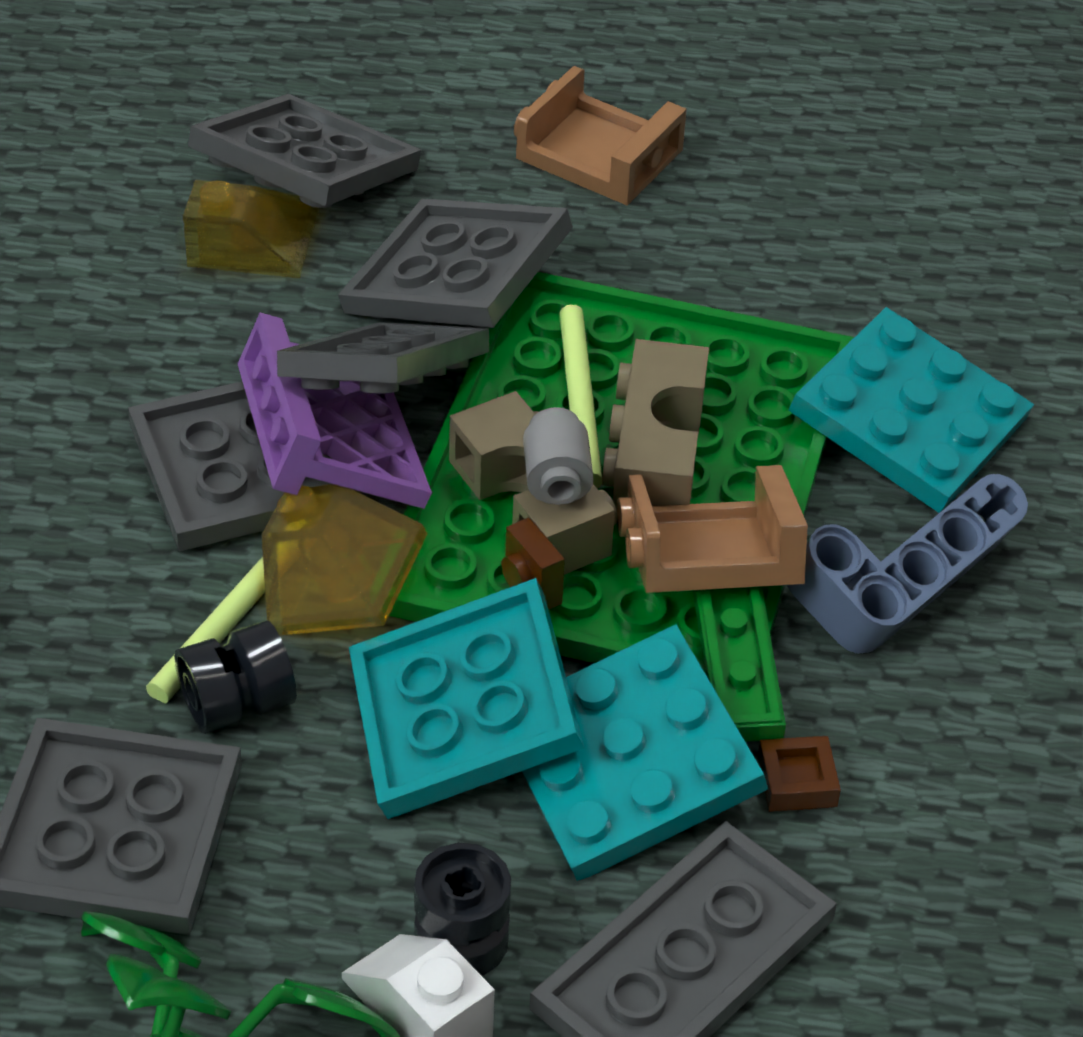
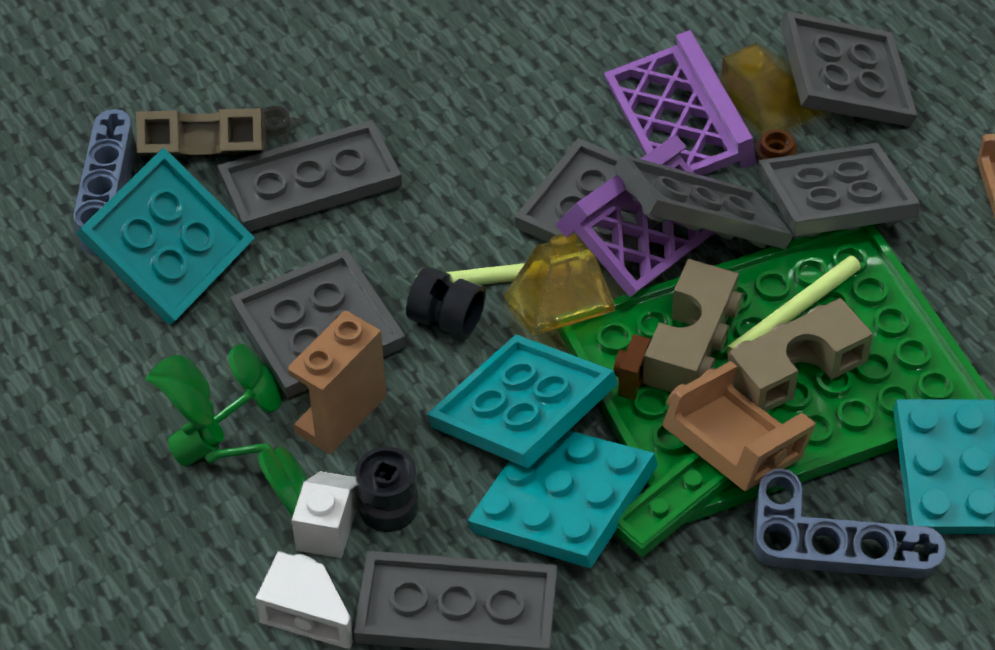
camera: 55 degrees right, 5 degrees up
light grey brick [523,407,593,505] -> none
reddish brown plate [758,736,841,812] -> none
none -> medium nougat panel [288,311,387,455]
none -> medium lavender fence [604,30,756,175]
none -> reddish brown plate [756,129,797,160]

